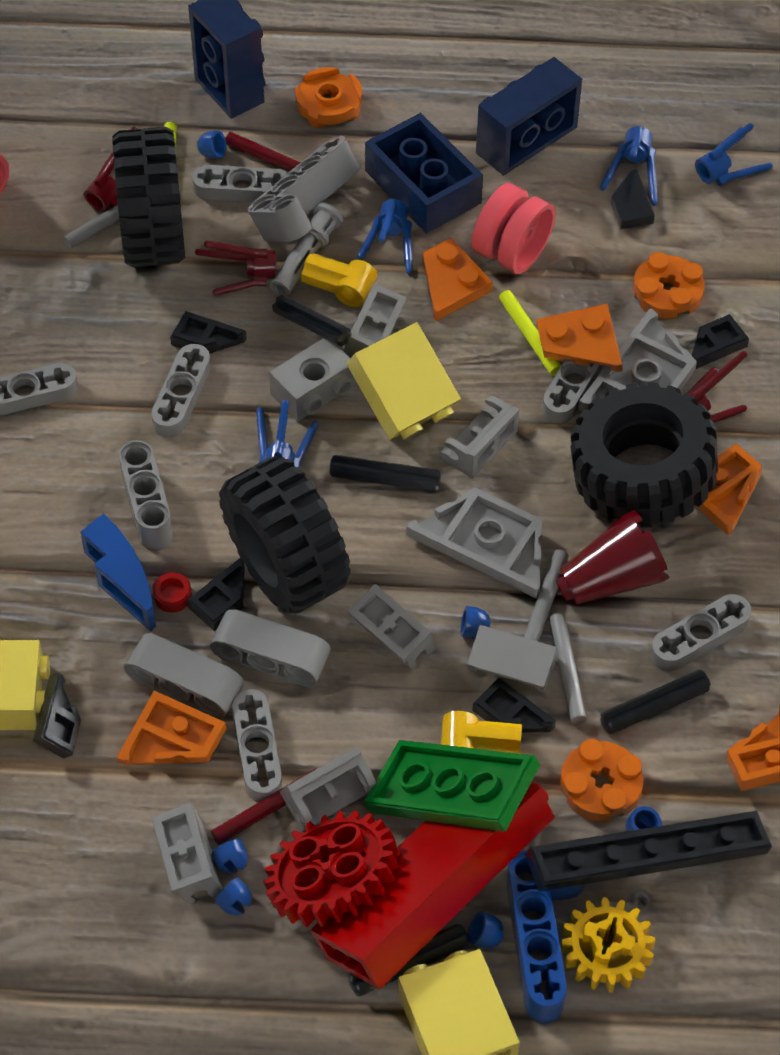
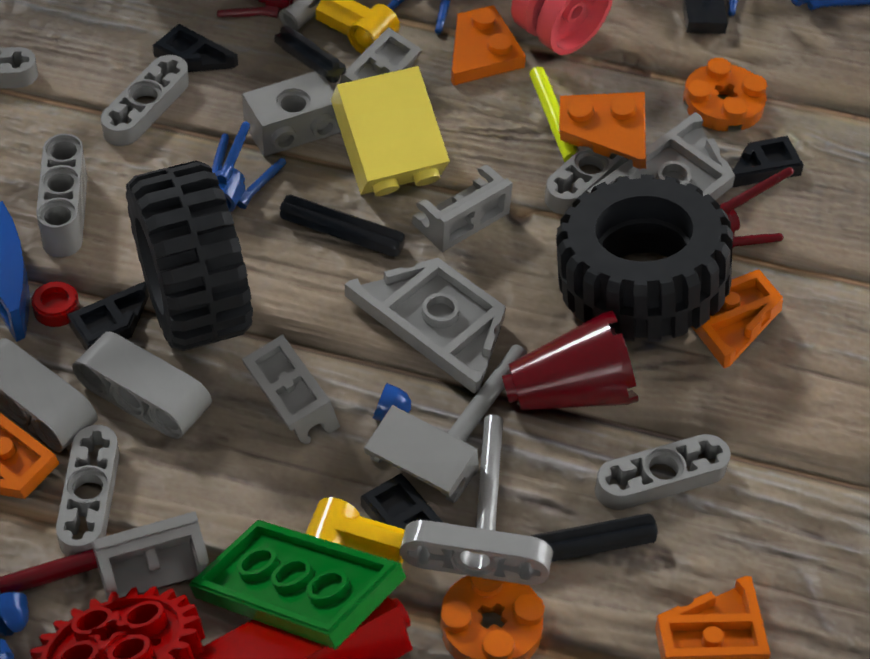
camera: 10 degrees right, 5 degrees down
none -> light grey beam [399,520,553,585]

